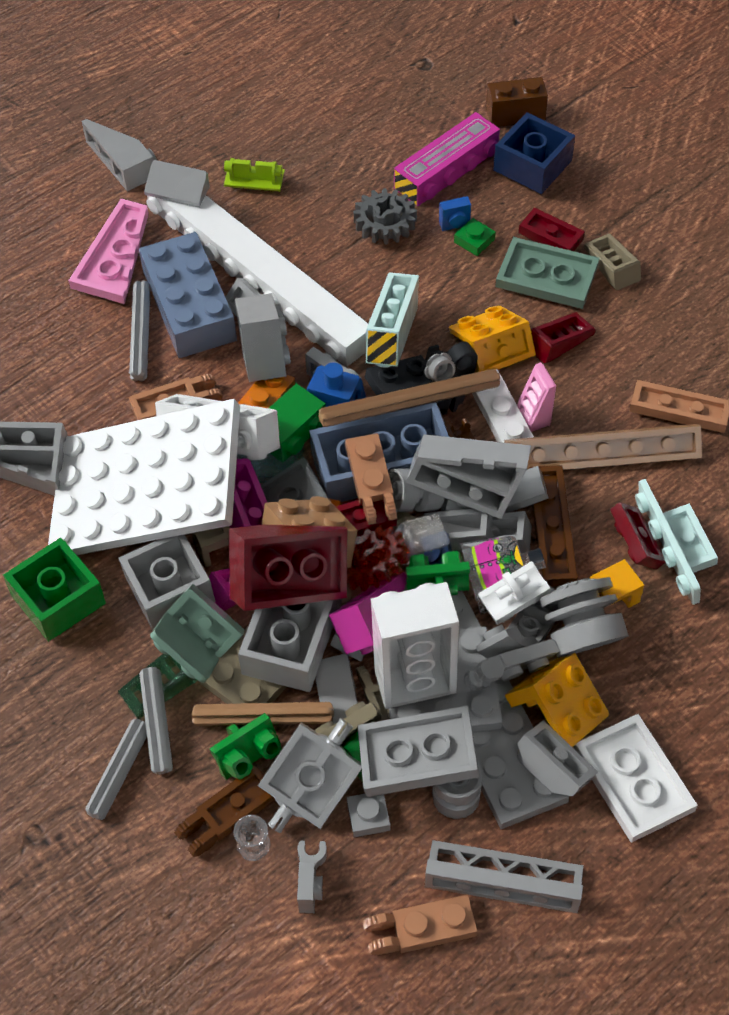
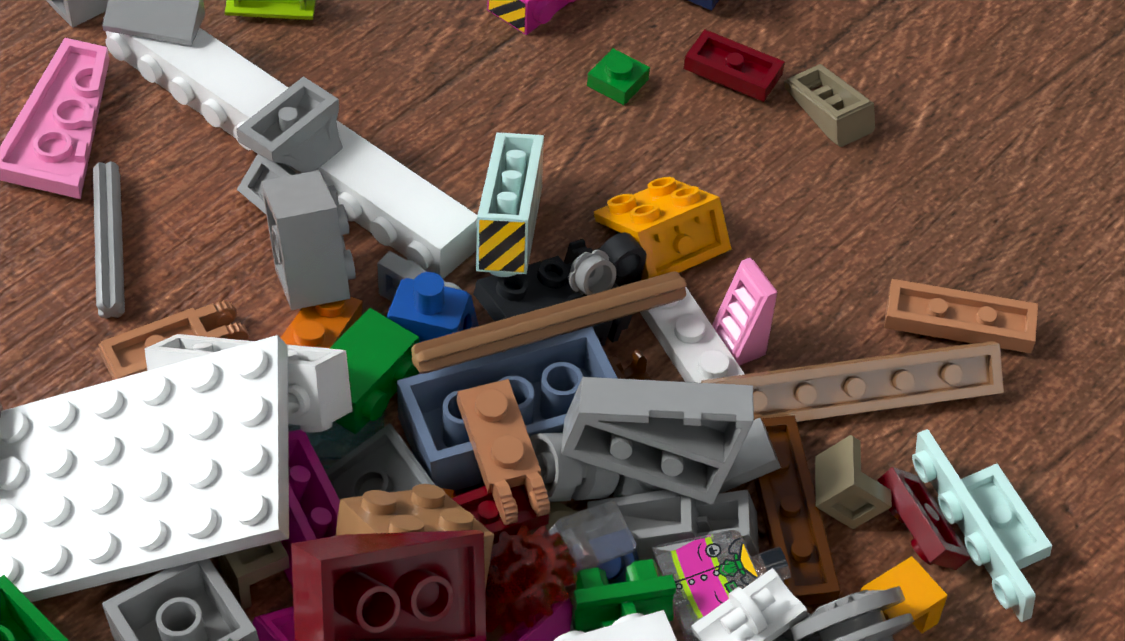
camera: 10 degrees left, 5 degrees down
sand blue brick [139,232,237,358] -> none
dark grey gear [353,188,417,244] -> none
blue plate [439,196,471,231] -> none
sand green plate [495,237,600,309] -> none
dark red slope [531,312,596,364] -> none
none -> light grey slope [237,76,343,173]
none -> dark tan panel [815,435,892,529]

